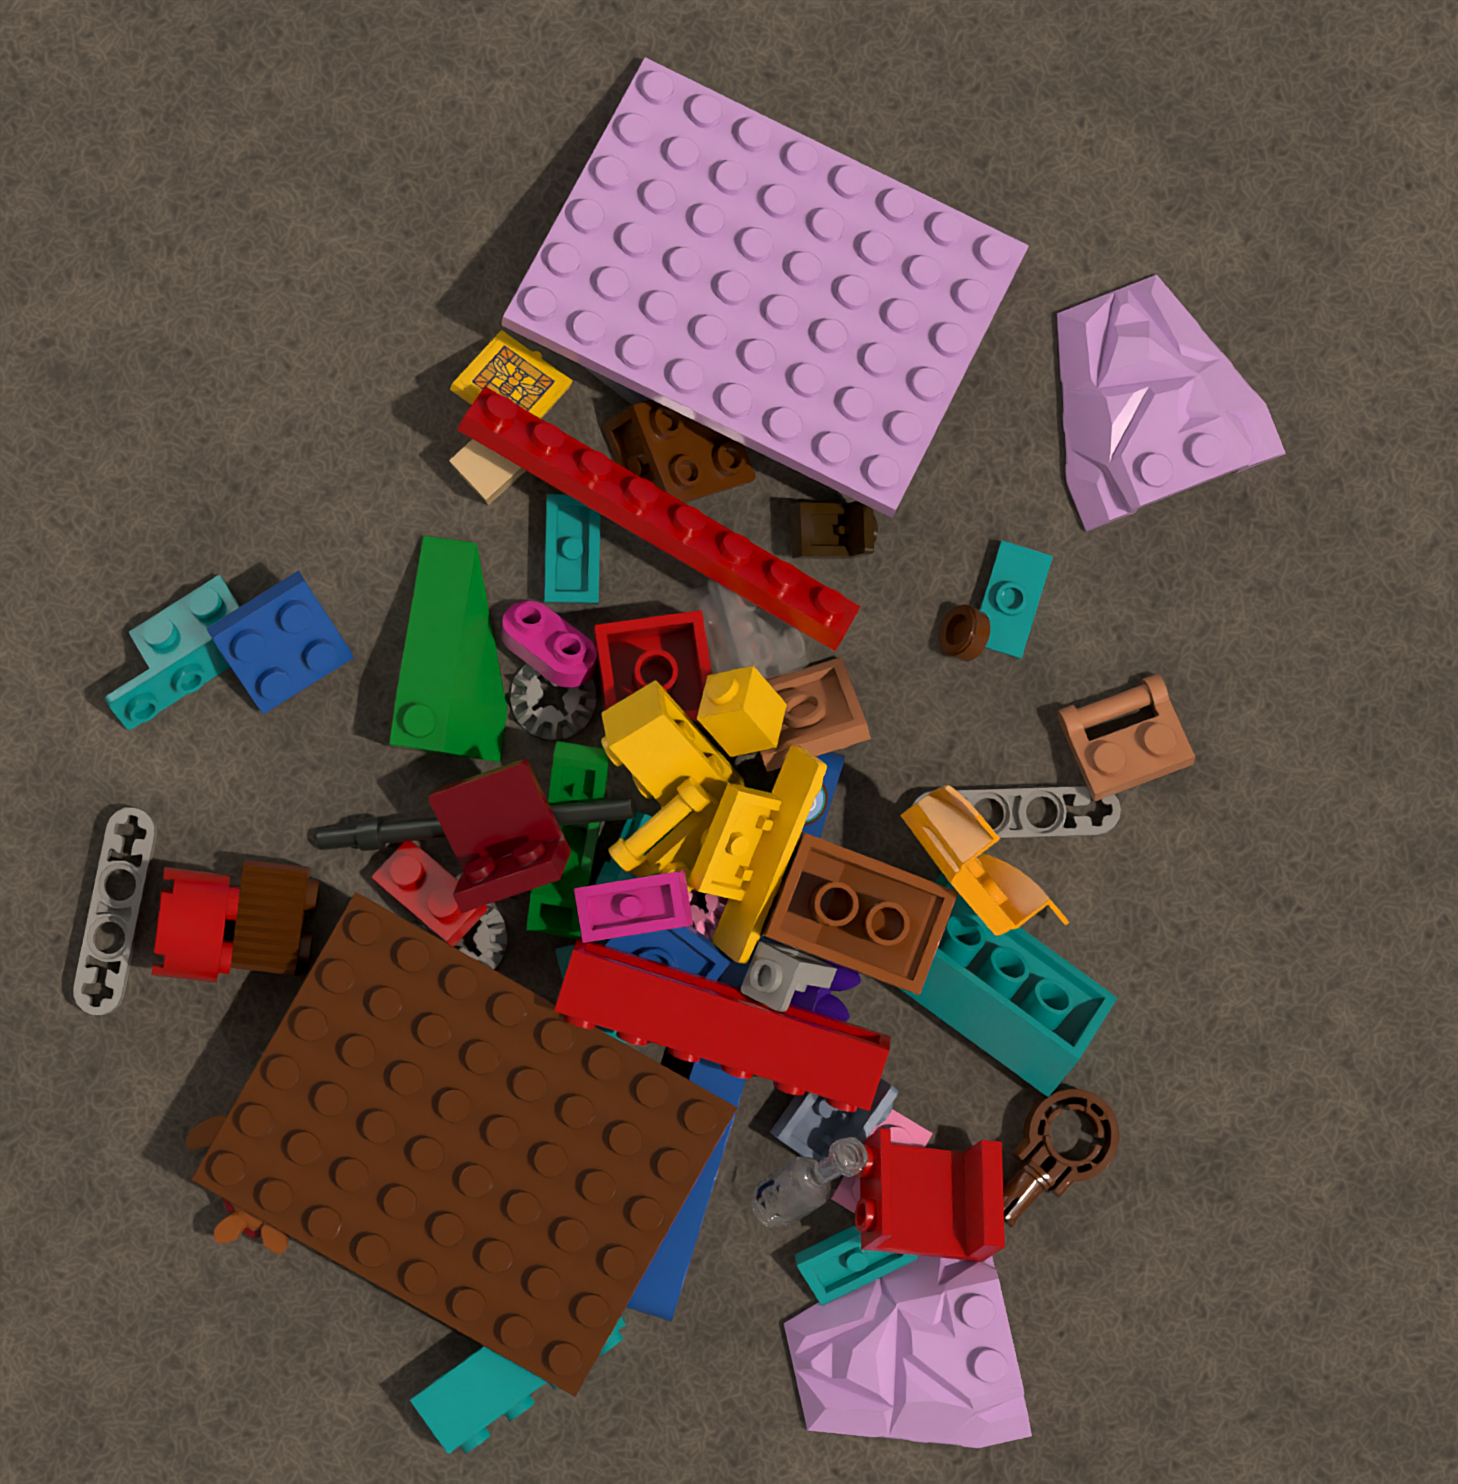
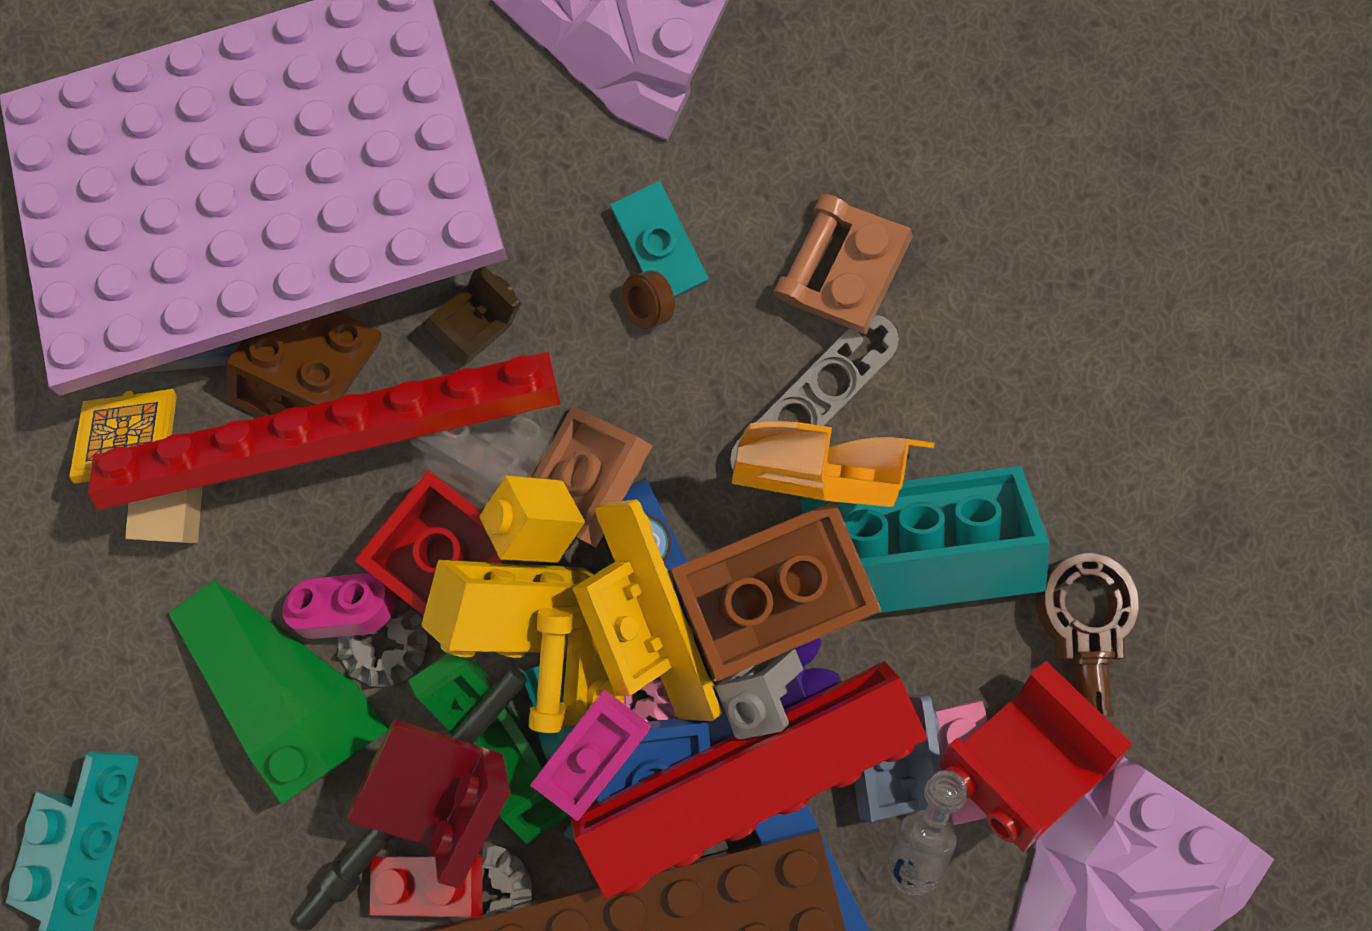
camera: 40 degrees left, 0 degrees up
blue plate [206,570,354,714] -> none
teal plate [544,494,601,605] -> none
teal plate [795,1225,918,1306] -> none

